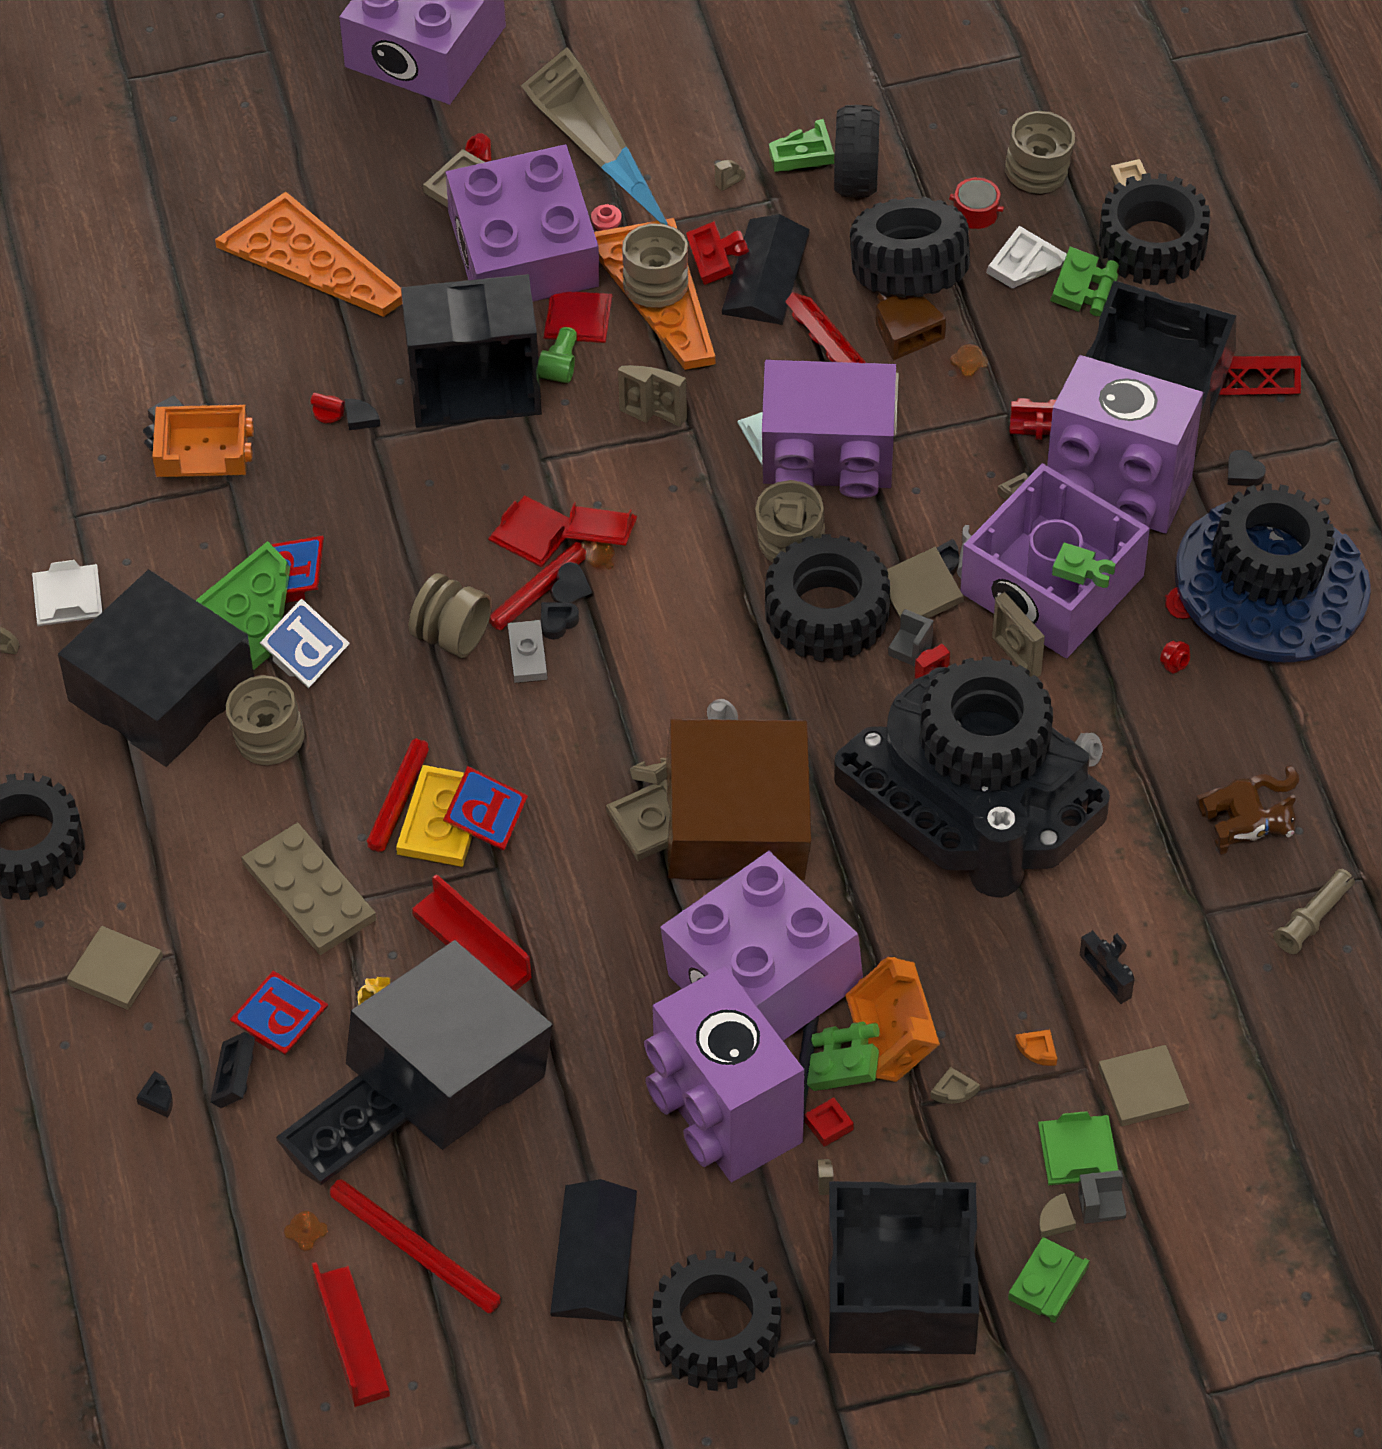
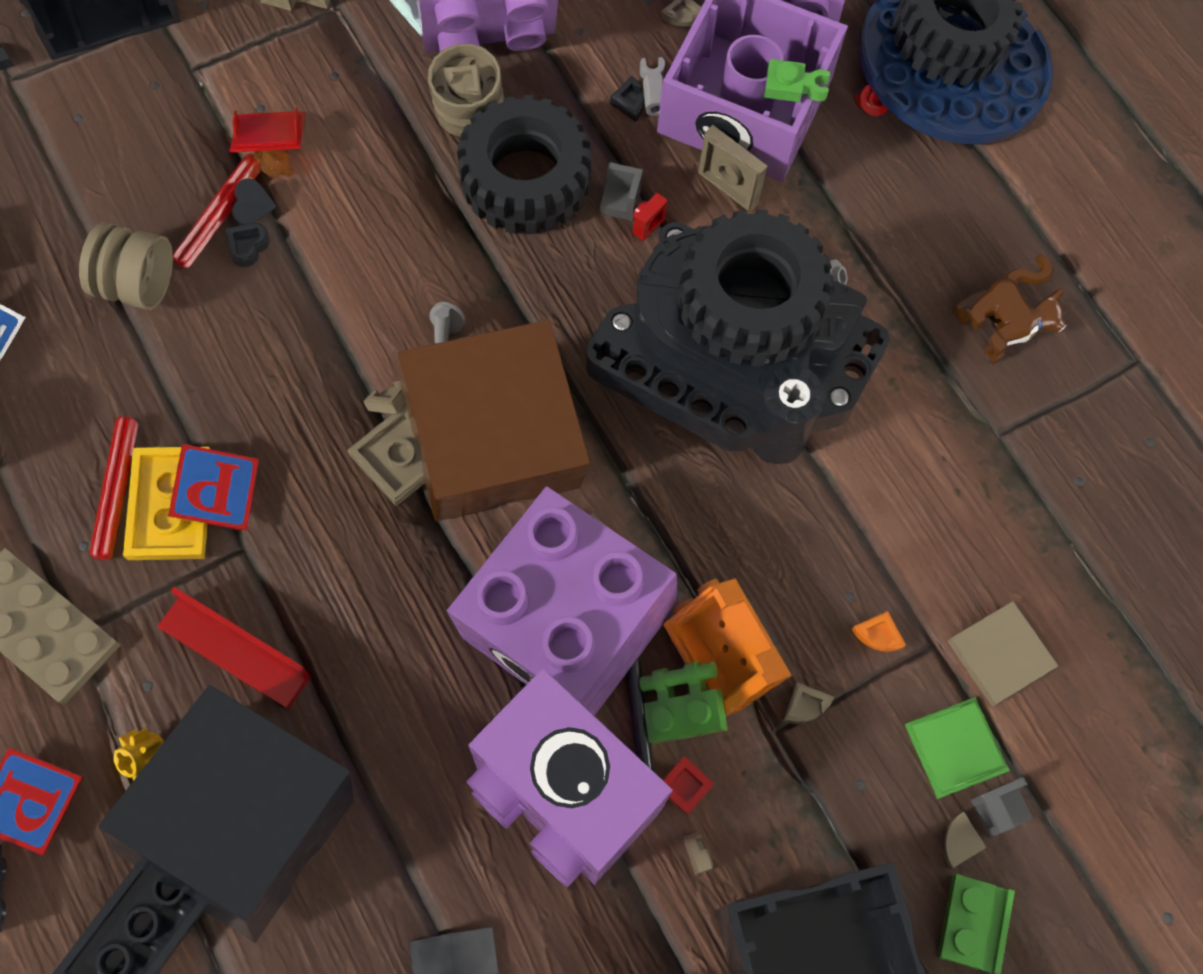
camera: 20 degrees left, 15 degrees up
red piece [488,495,569,567] -> none
light grey plate [508,620,547,683] -> none
dark tan tile [887,546,964,621] -> none
black plate [1080,930,1135,1004] -> none
red plate [1160,641,1190,673] -> none
dark tan pin [1274,869,1355,954] -> none

